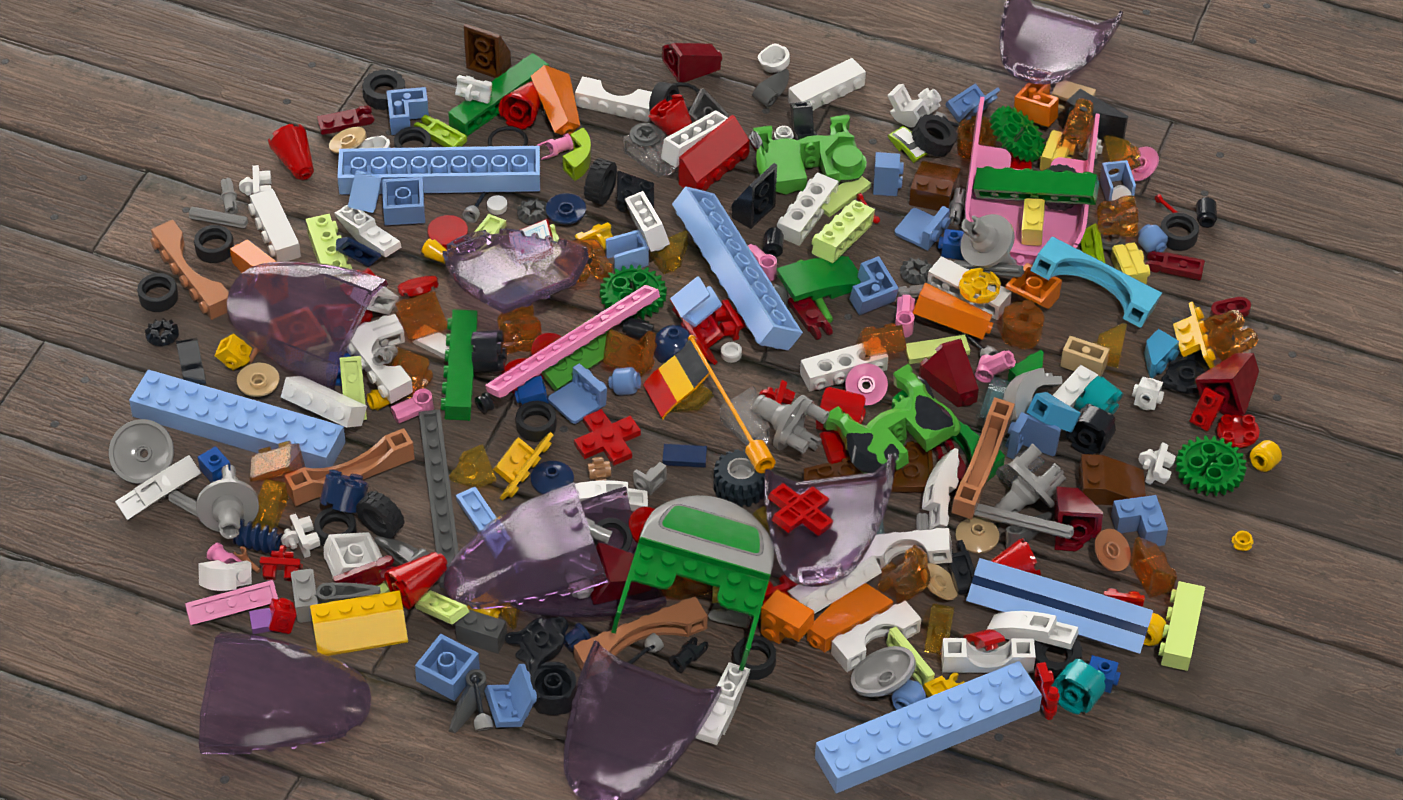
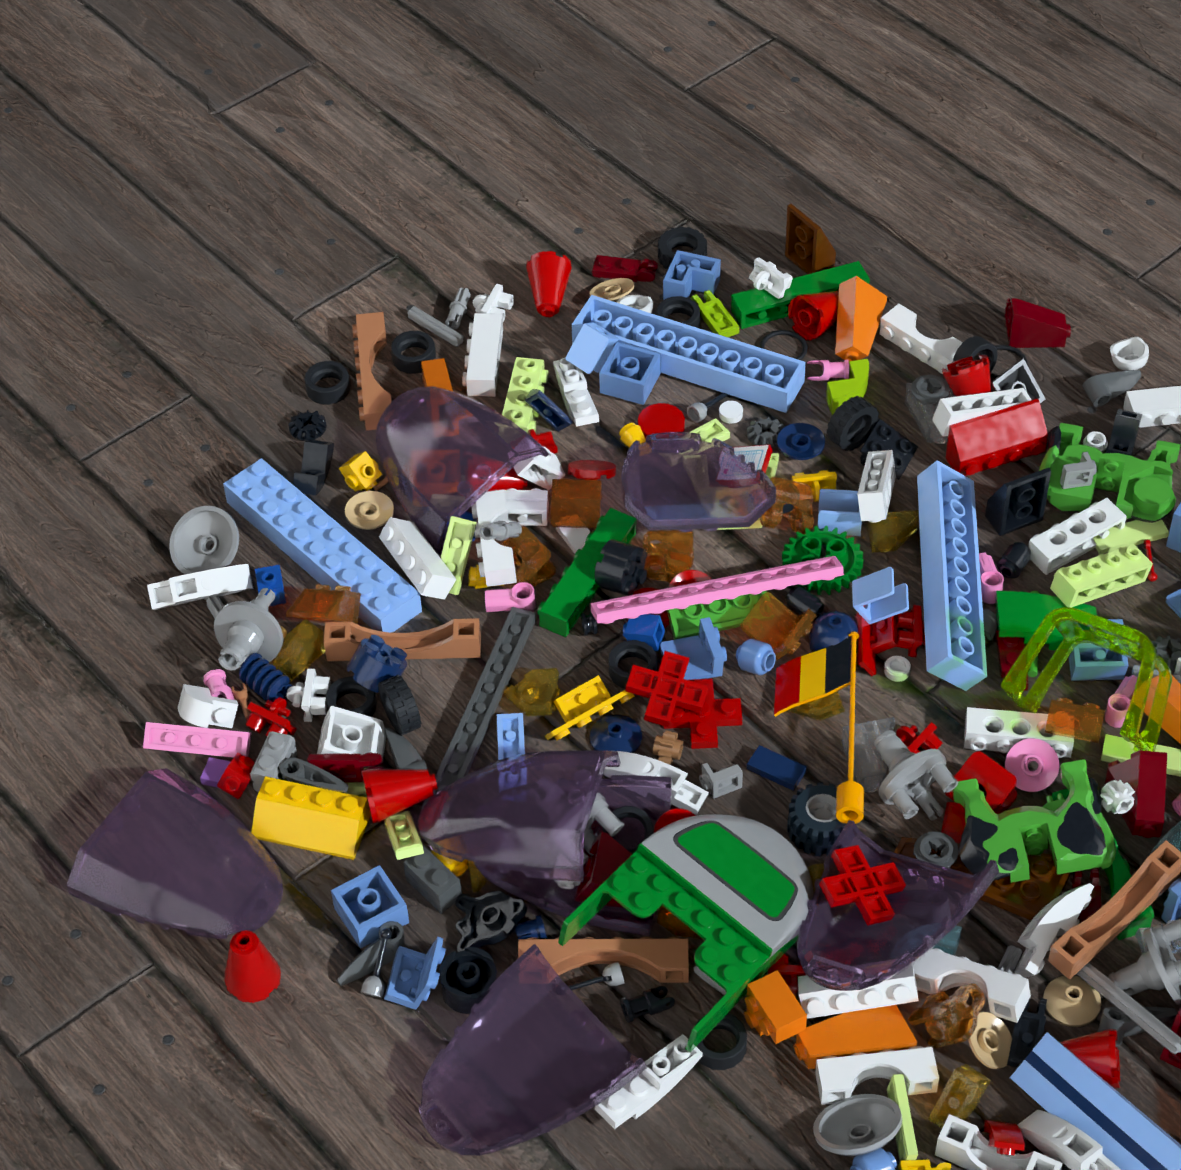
camera: 30 degrees right, 0 degrees up
none -> red cone [224,930,281,1003]
none -> red plate [625,651,709,727]
none -> dark grey gear [914,832,958,872]
none -> clear neon green windscreen [1001,607,1172,752]
none -> light grey bracket [1060,452,1097,489]
none -> white gear [1100,780,1135,814]

